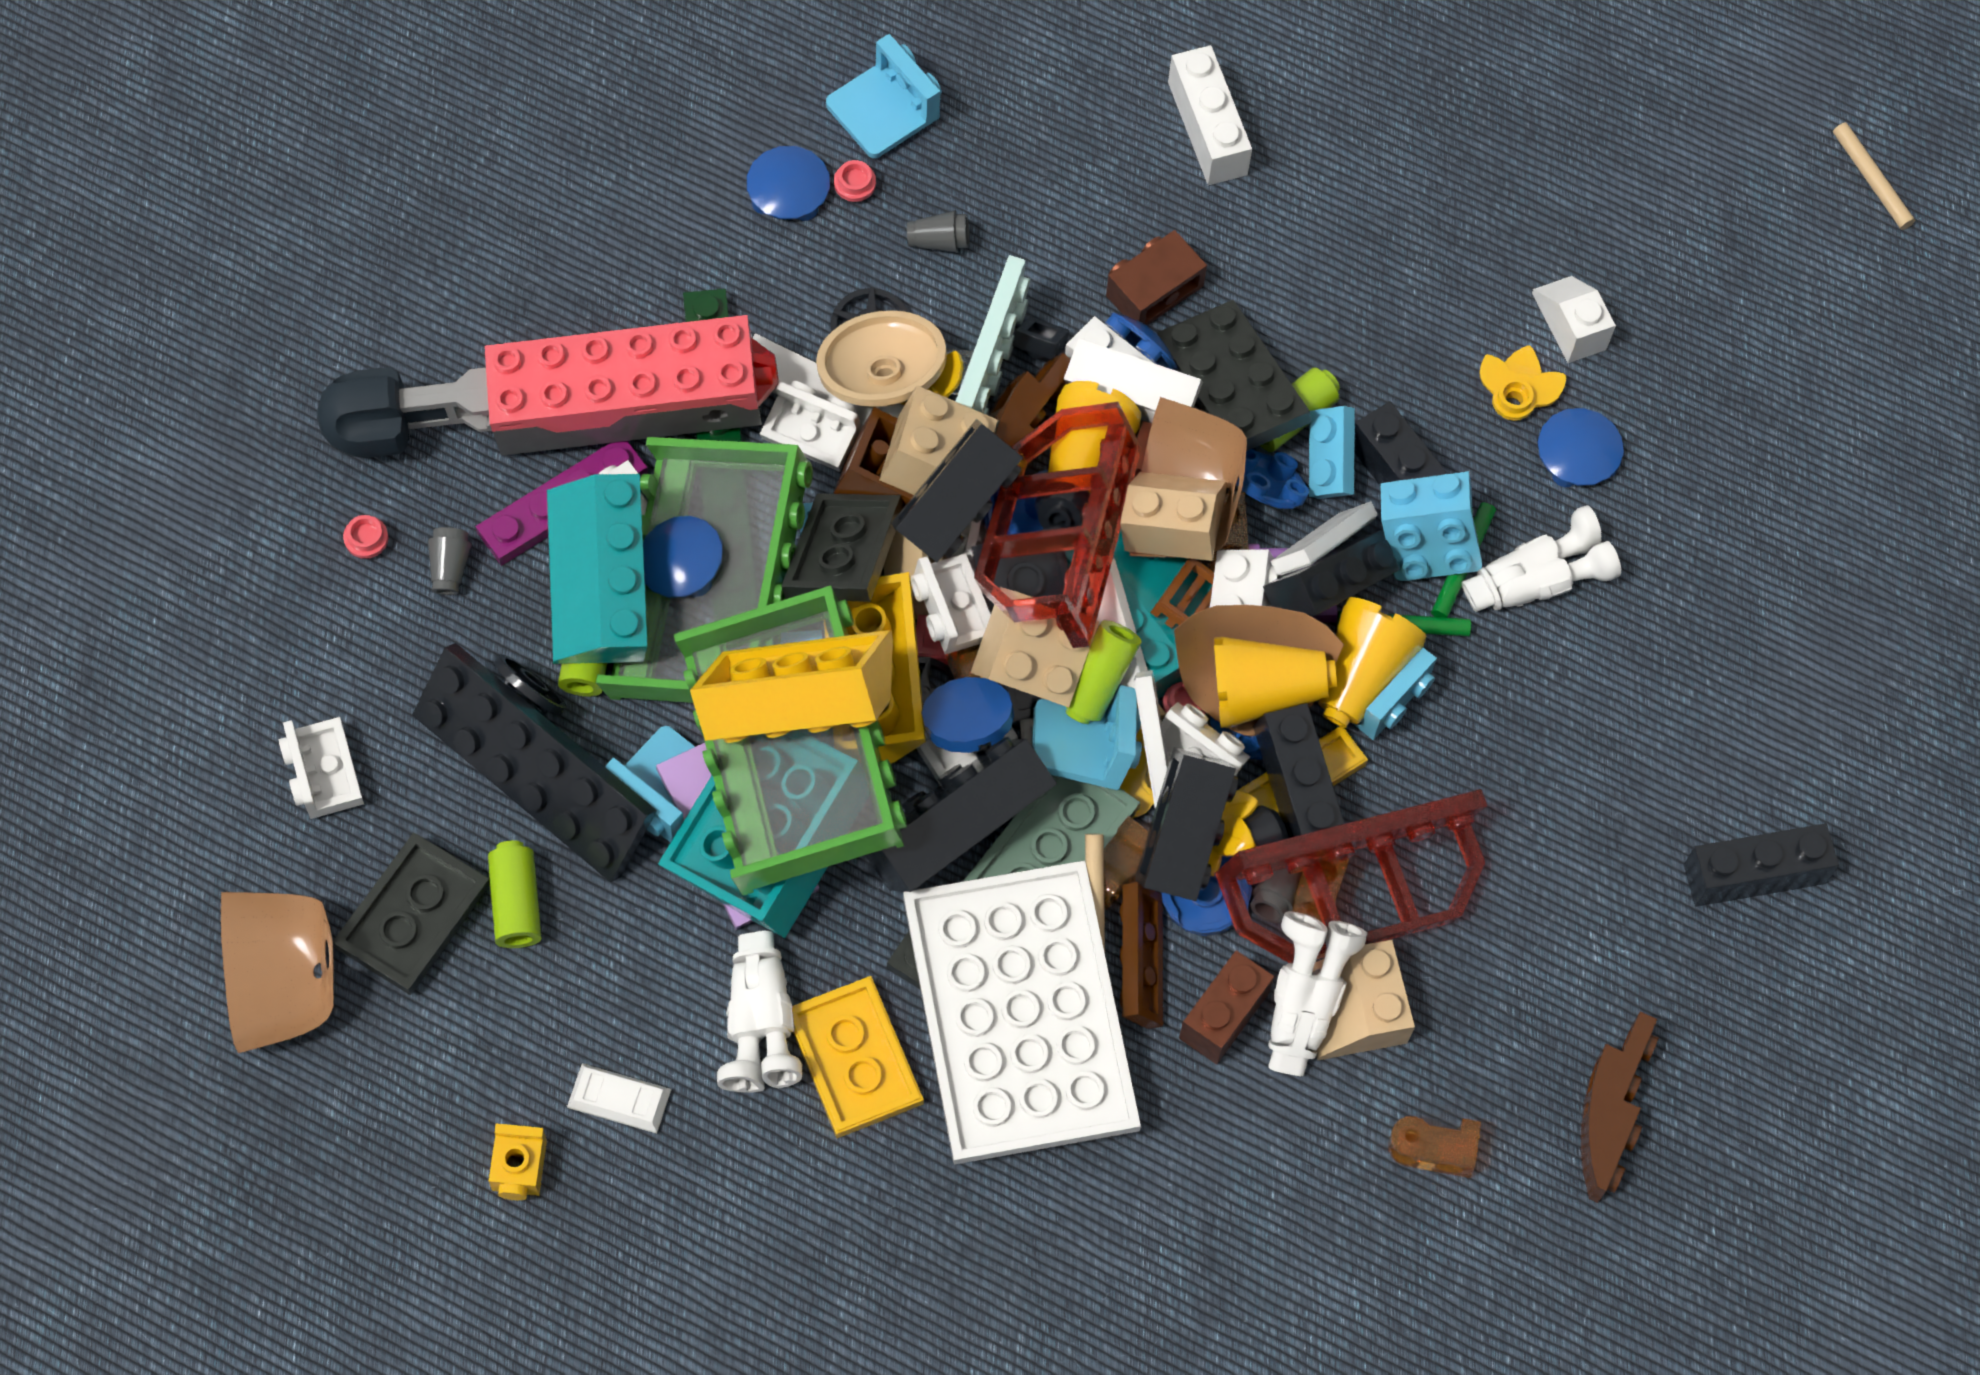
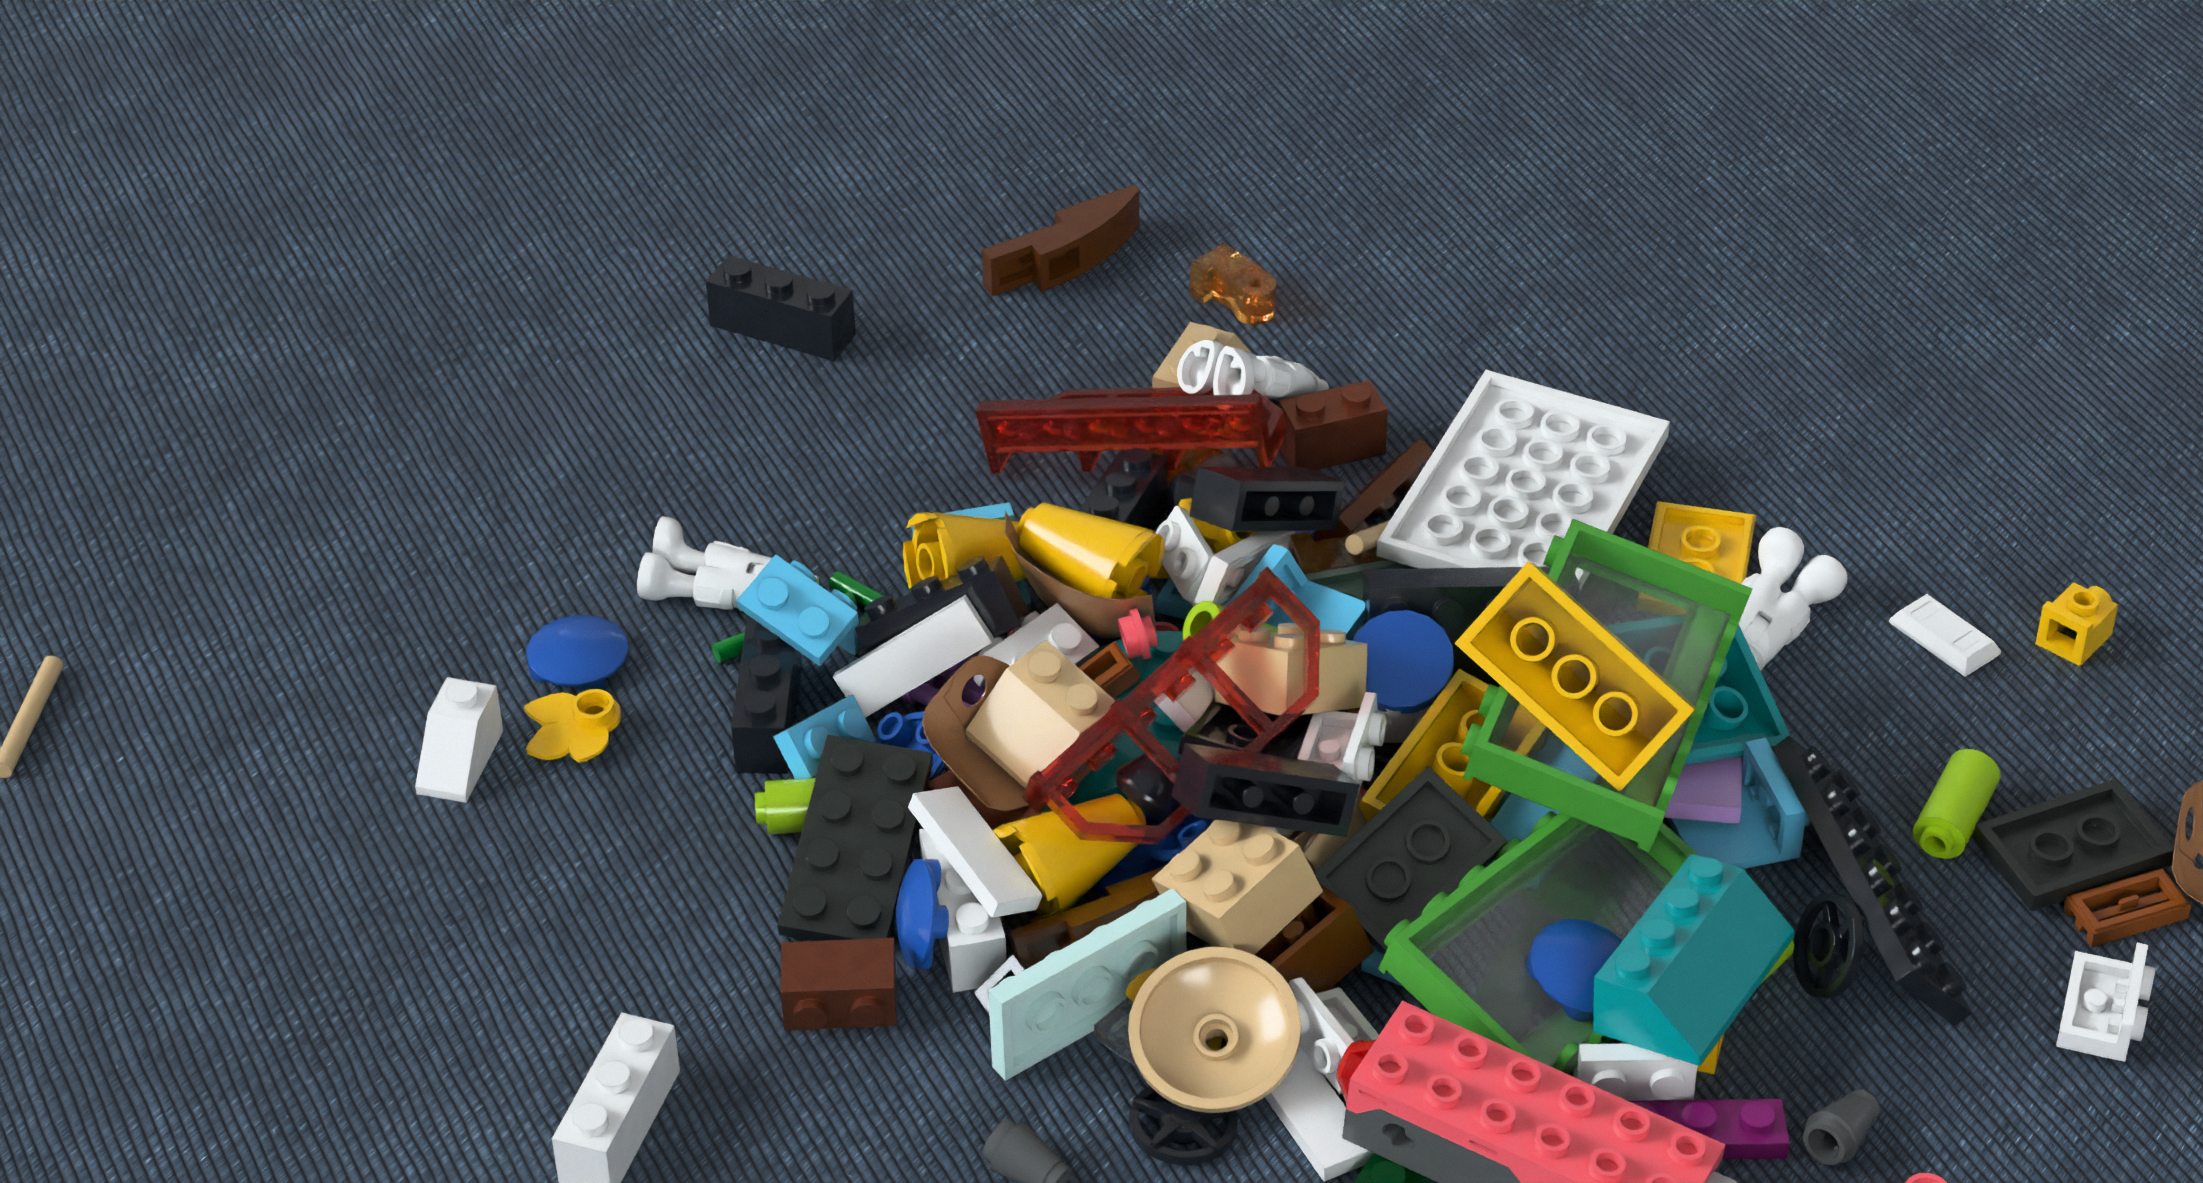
camera: 140 degrees left, 25 degrees down
none -> coral plate [1117,608,1158,661]
none -> dark orange tile [2063,868,2191,947]

